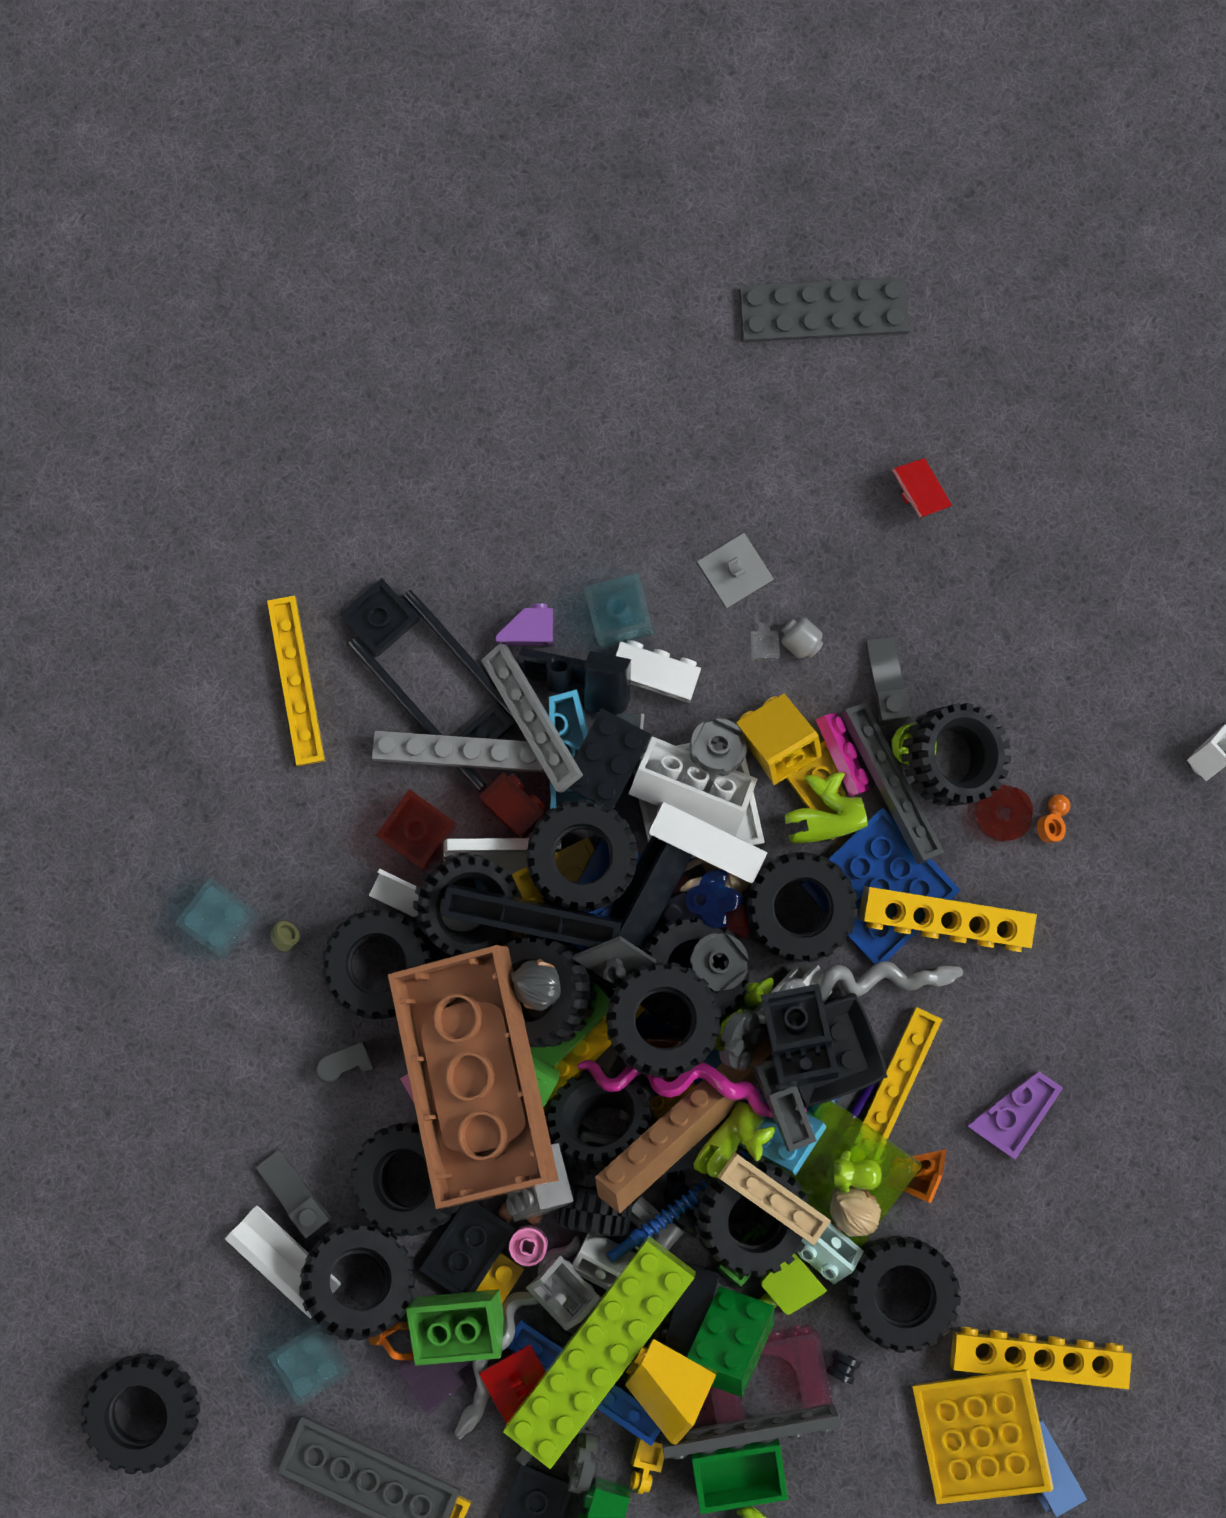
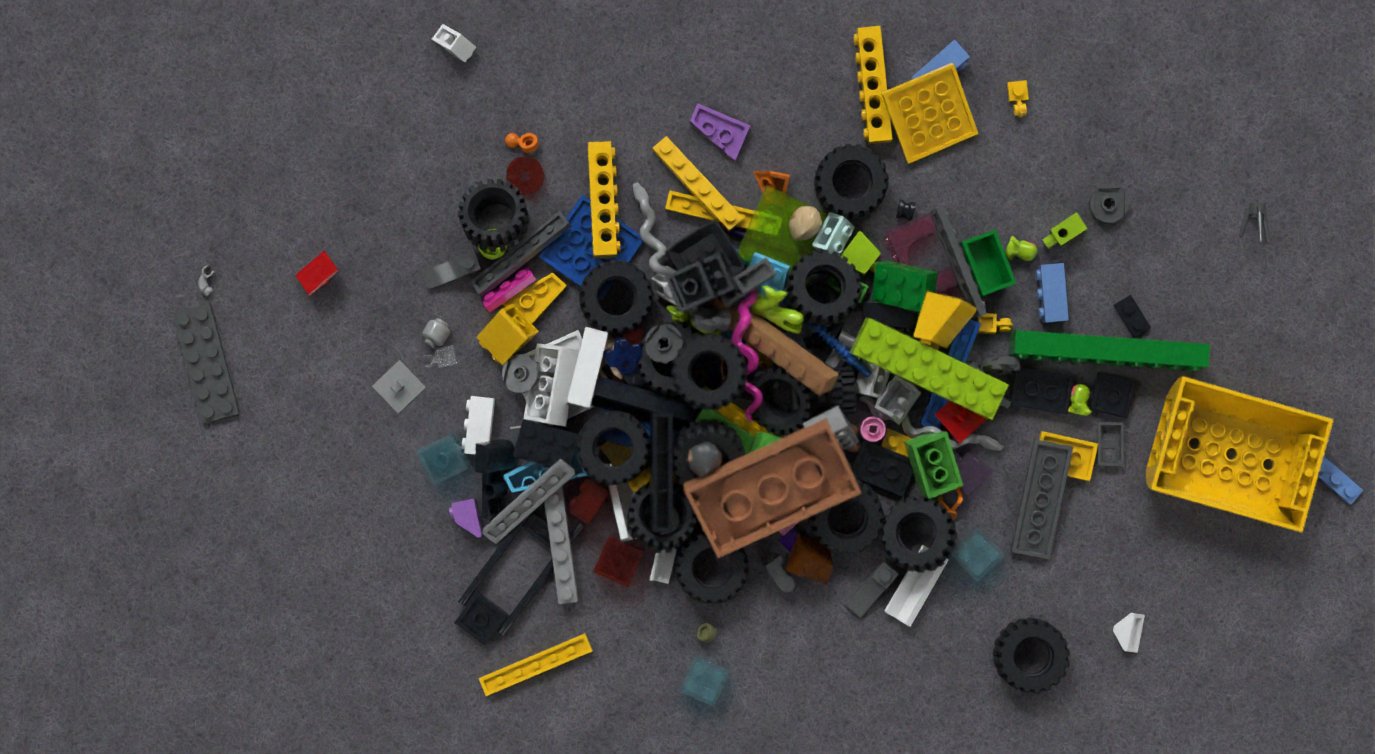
camera: 95 degrees left, 5 degrees up
dark grey piece [573,936,656,984] -> none
tan plate [717,1152,831,1245] -> none
lime piece [785,772,868,844] -> none
lime animal [834,1150,882,1193] -> none
none -> light grey arm [198,266,215,296]
none -> yellow plate [652,136,743,232]
none -> dark purple slope [778,528,797,553]
none -> reddish brown slope [785,533,833,585]

